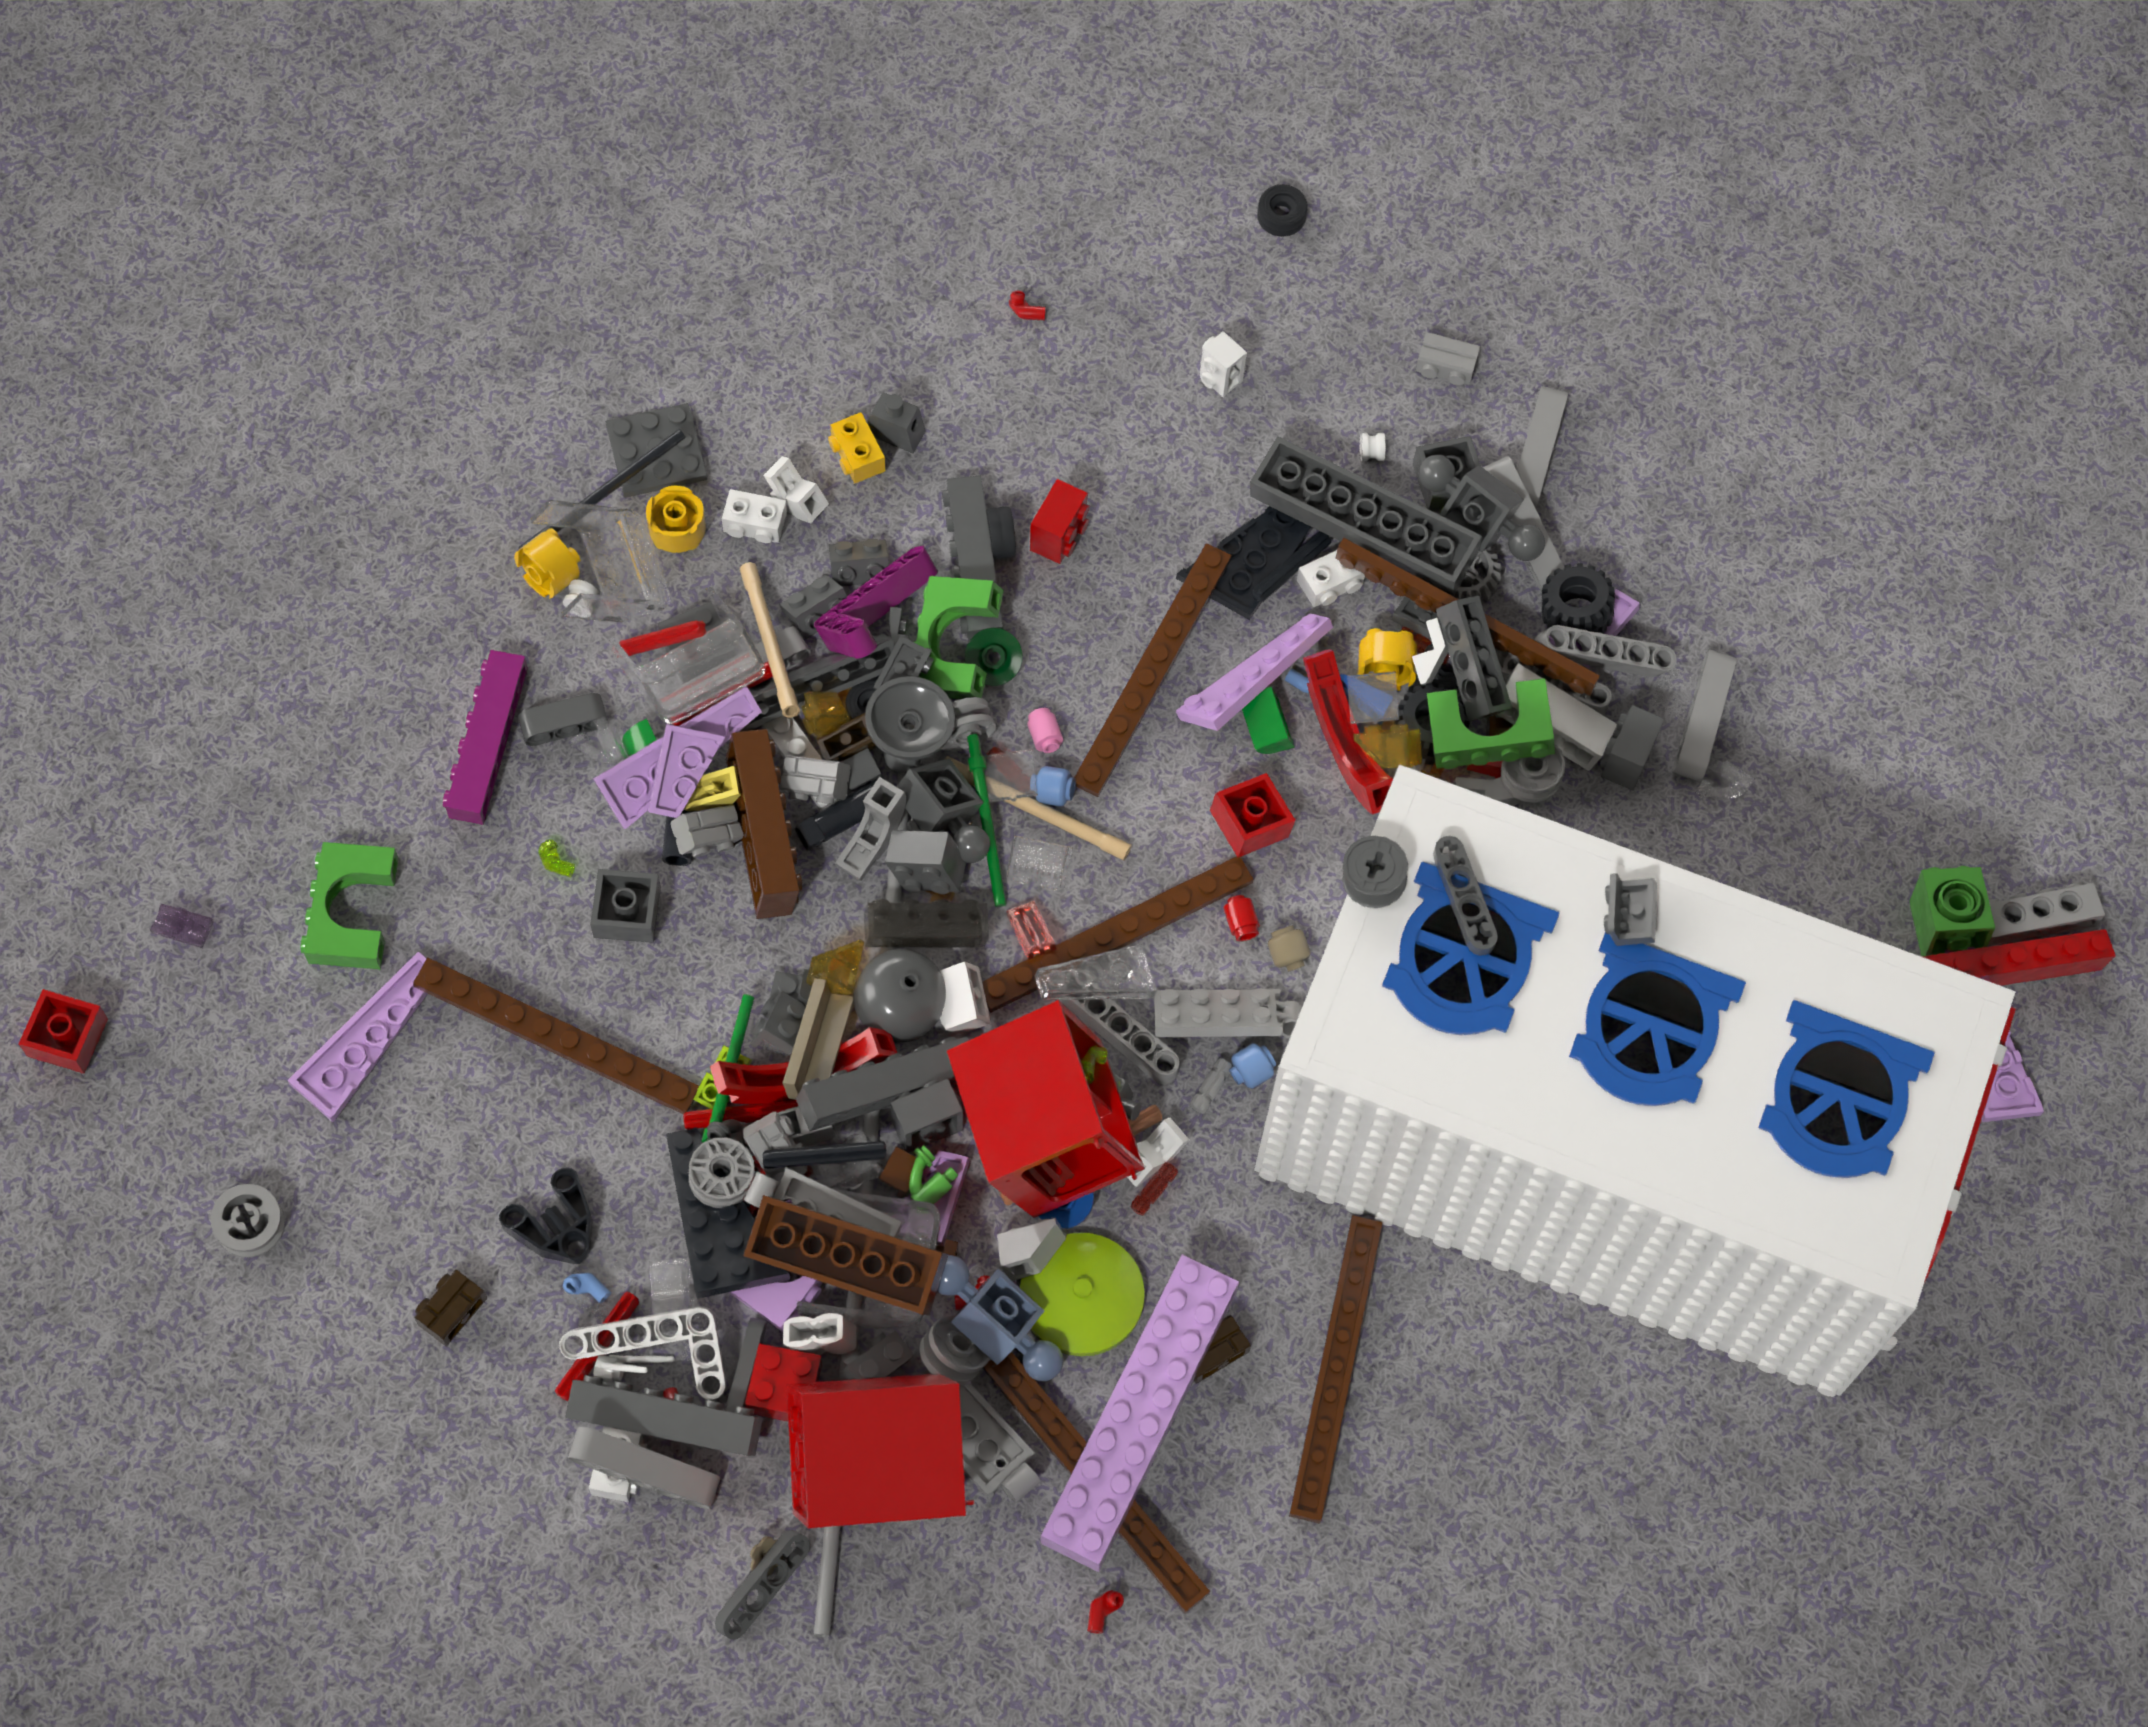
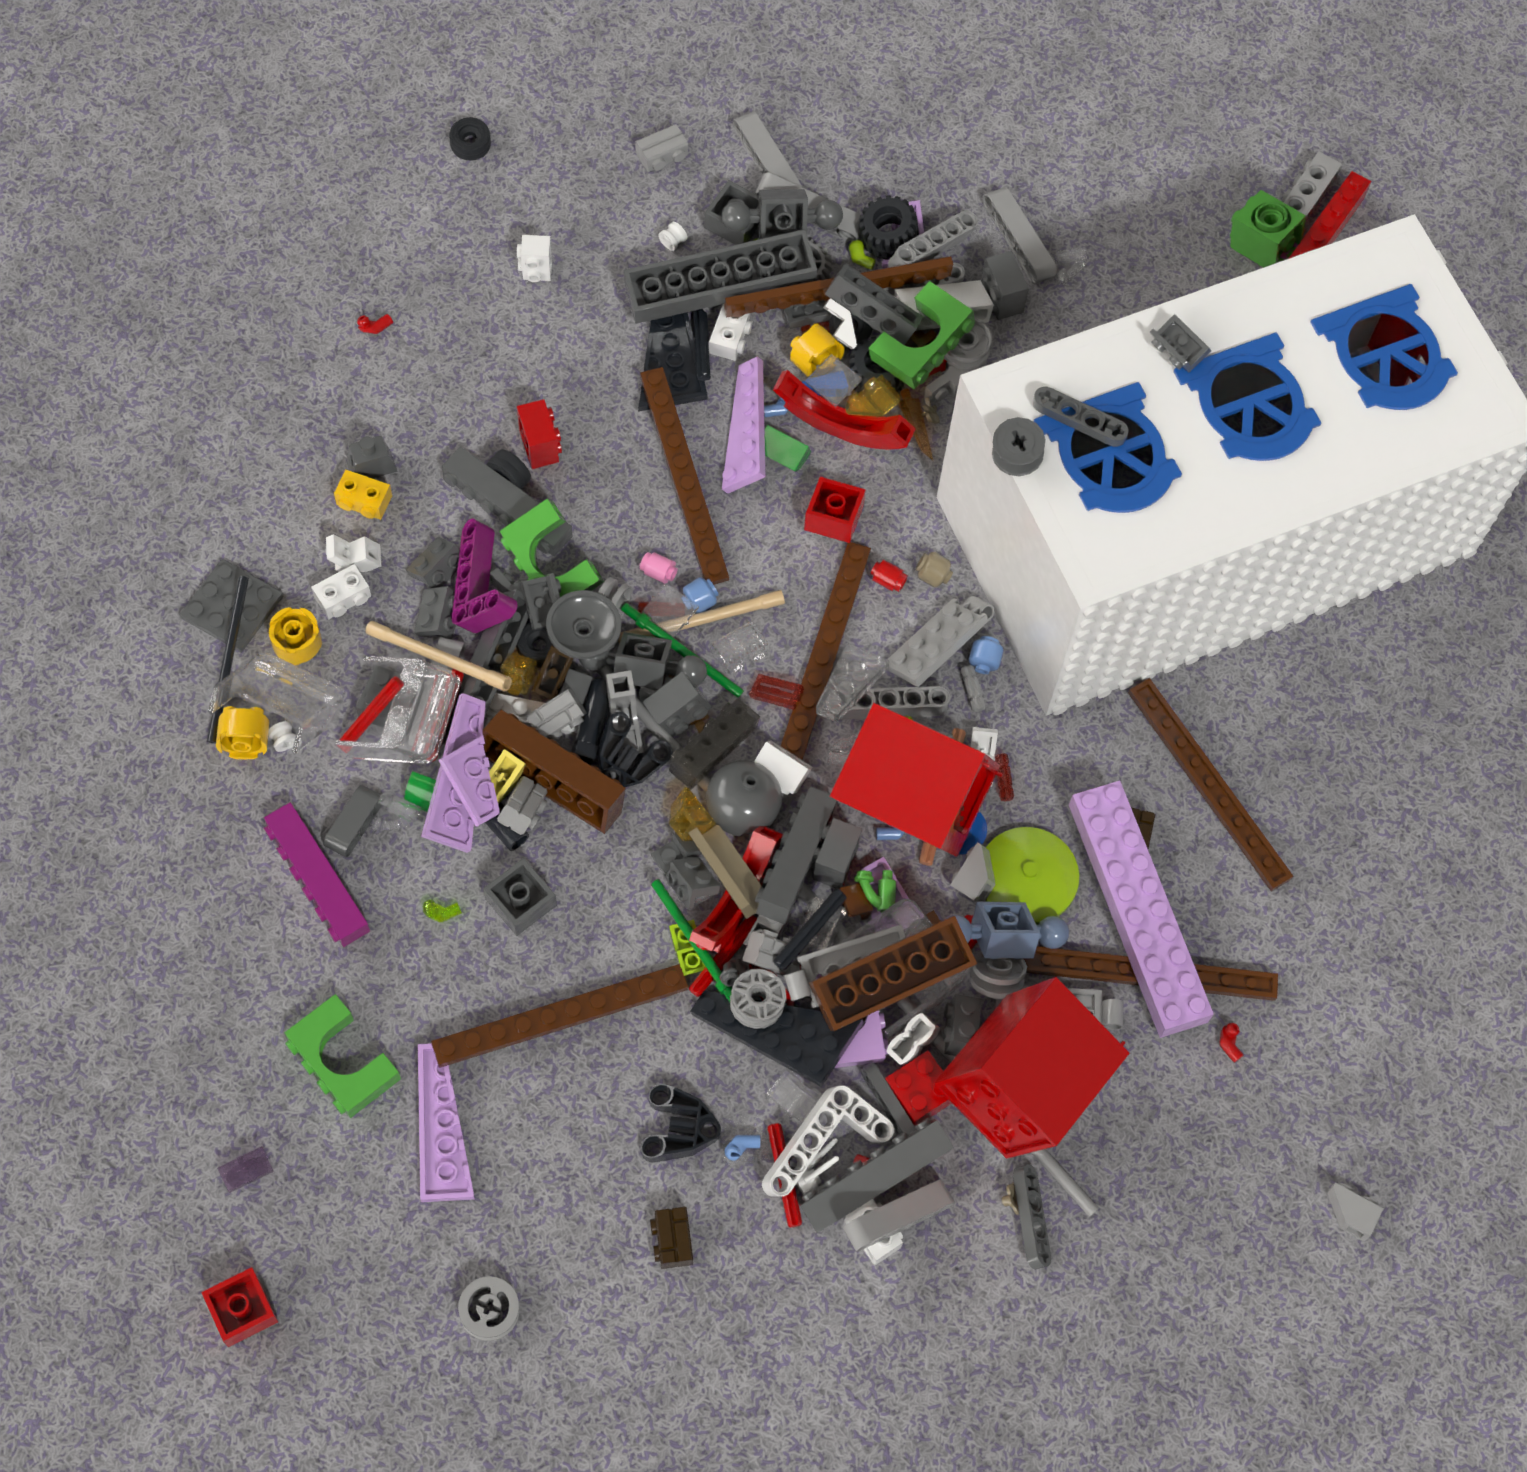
camera: 45 degrees left, 0 degrees up
dark green dish [965,628,1023,686] -> none
none -> black connector [597,712,673,787]
none -> lime arm [849,240,876,270]

